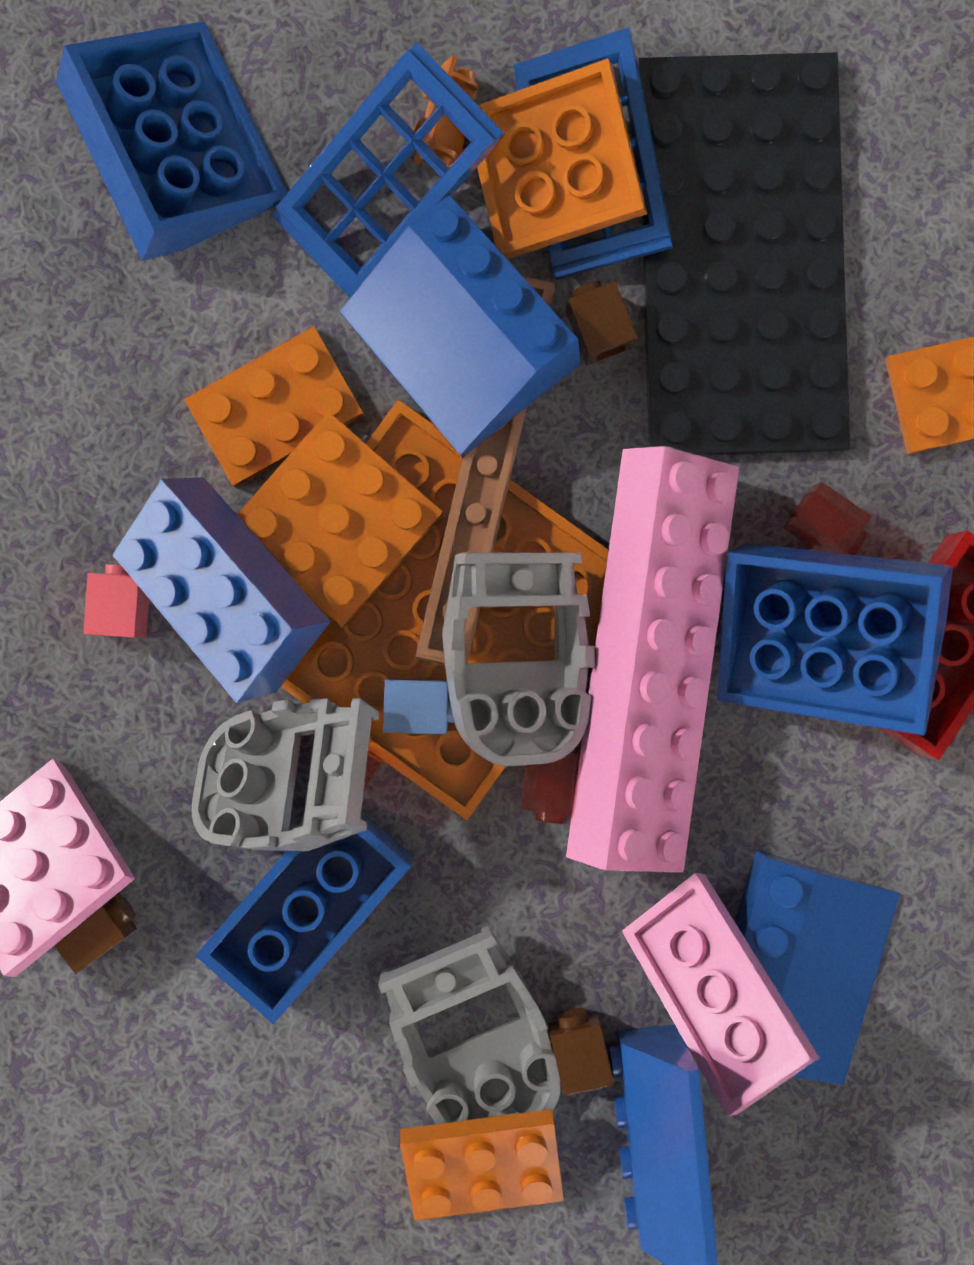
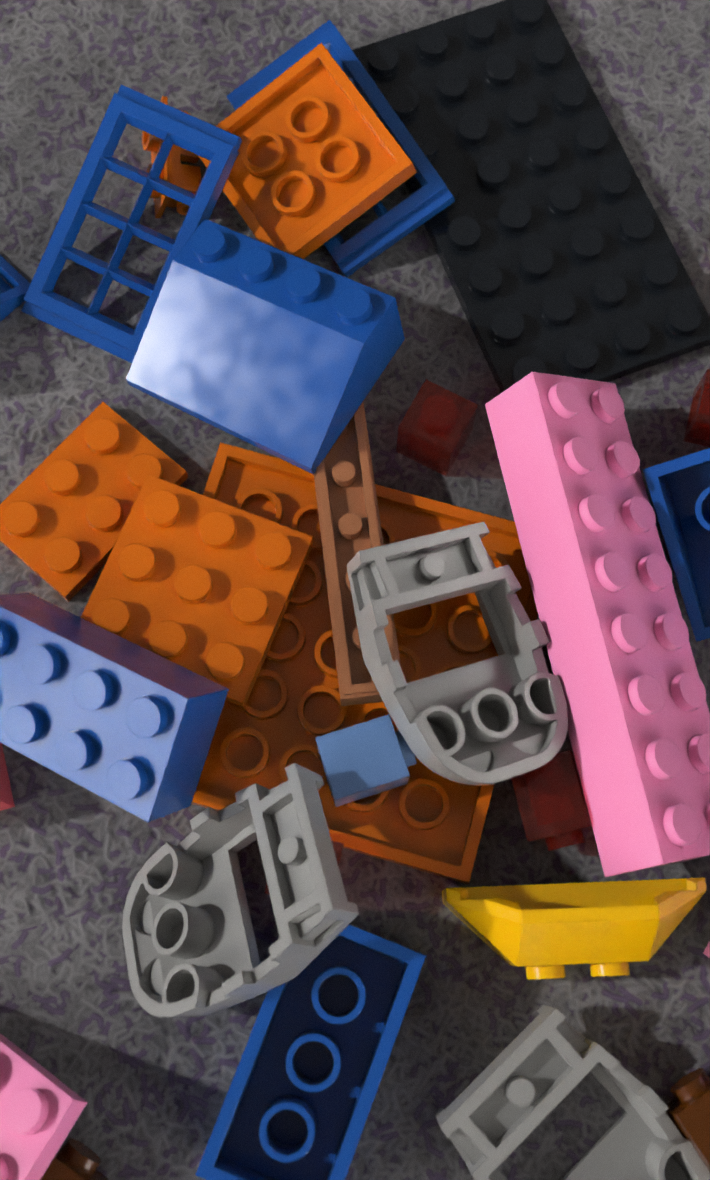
camera: 20 degrees left, 15 degrees down
reddish brown brick [565,281,637,366] -> none
none -> clear red brick [396,379,478,477]
none -> yellow wedge [442,877,707,979]

